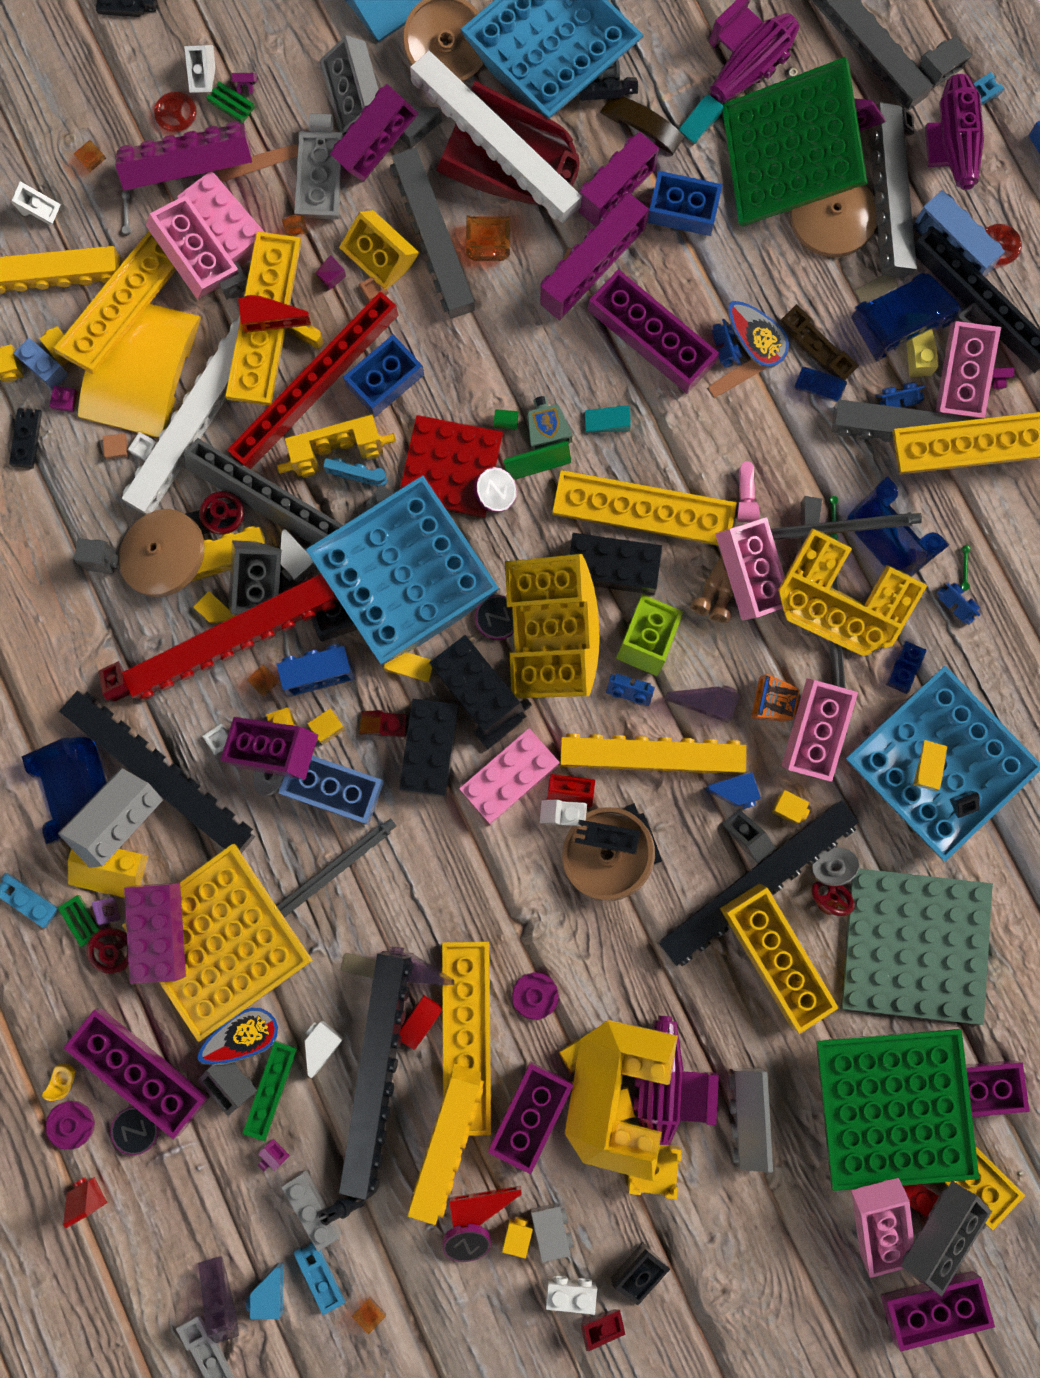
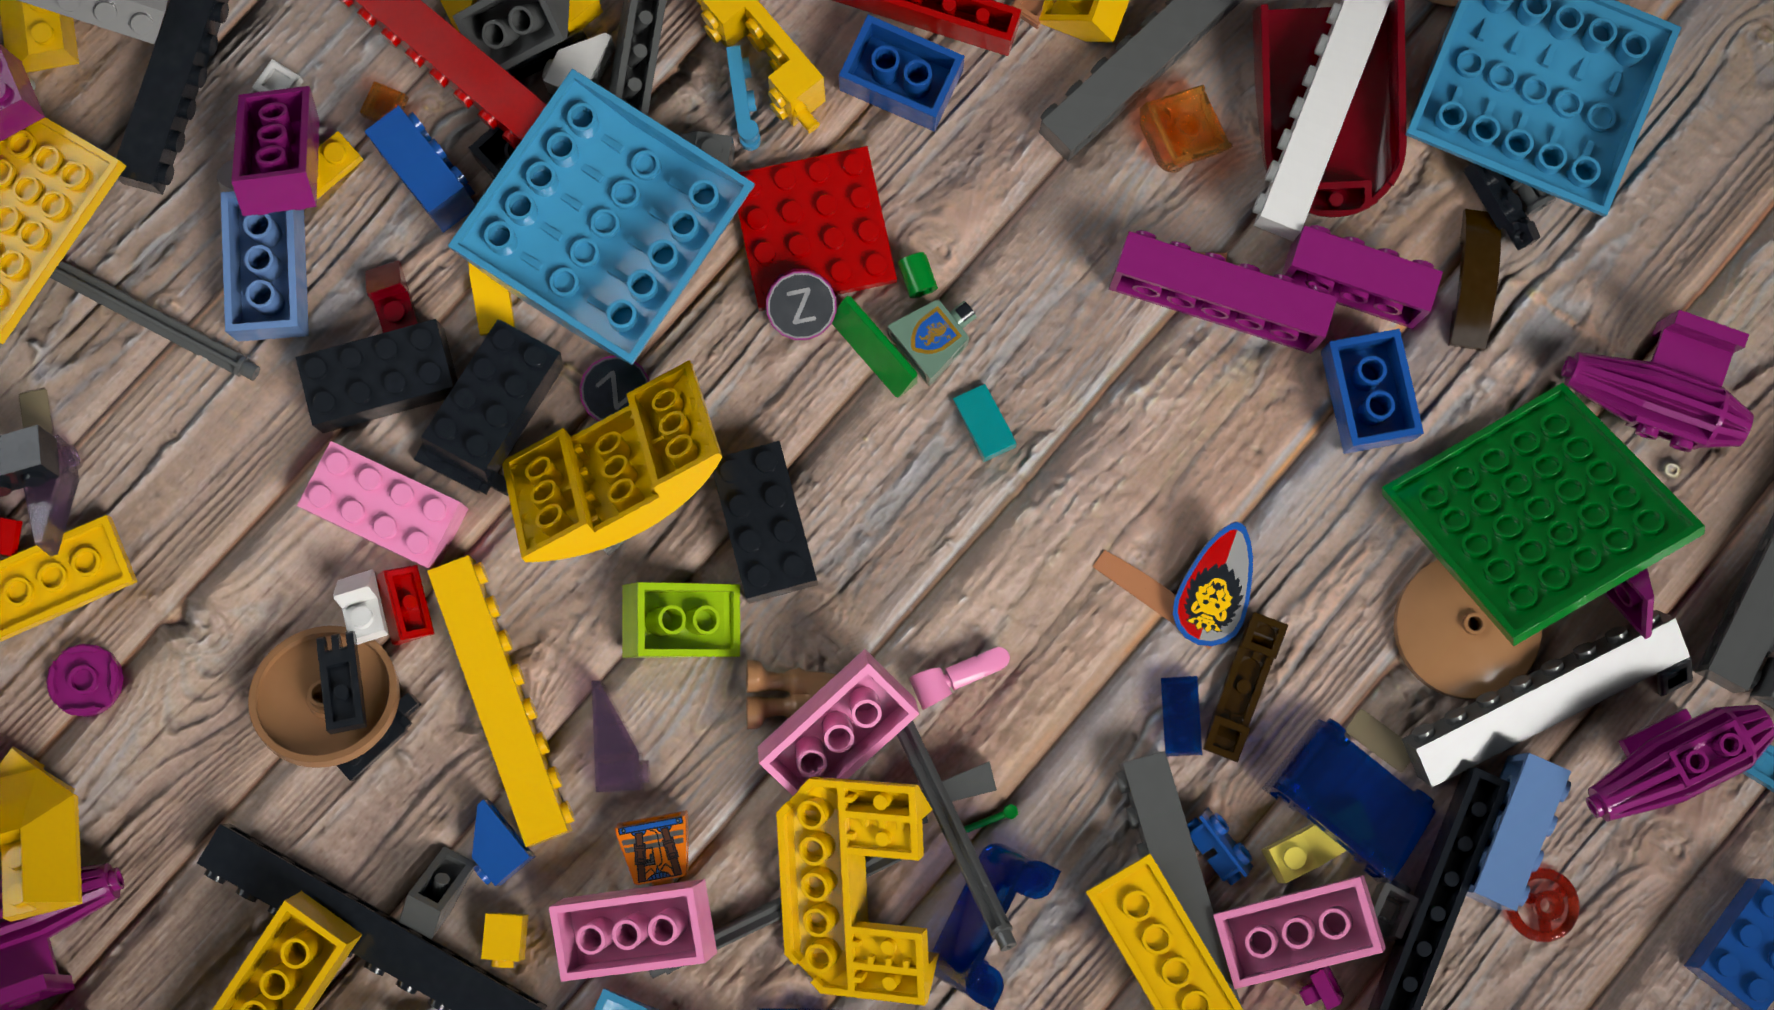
camera: 65 degrees right, 0 degrees up
yellow brick [307,708,346,745] -> none
yellow plate [552,470,737,546] -> none
magenta brick [588,269,719,394] -> none
blue hinge [606,673,655,706] -> none
teal slope [679,94,723,144] -> none
blue hinge [711,319,742,368] -> none

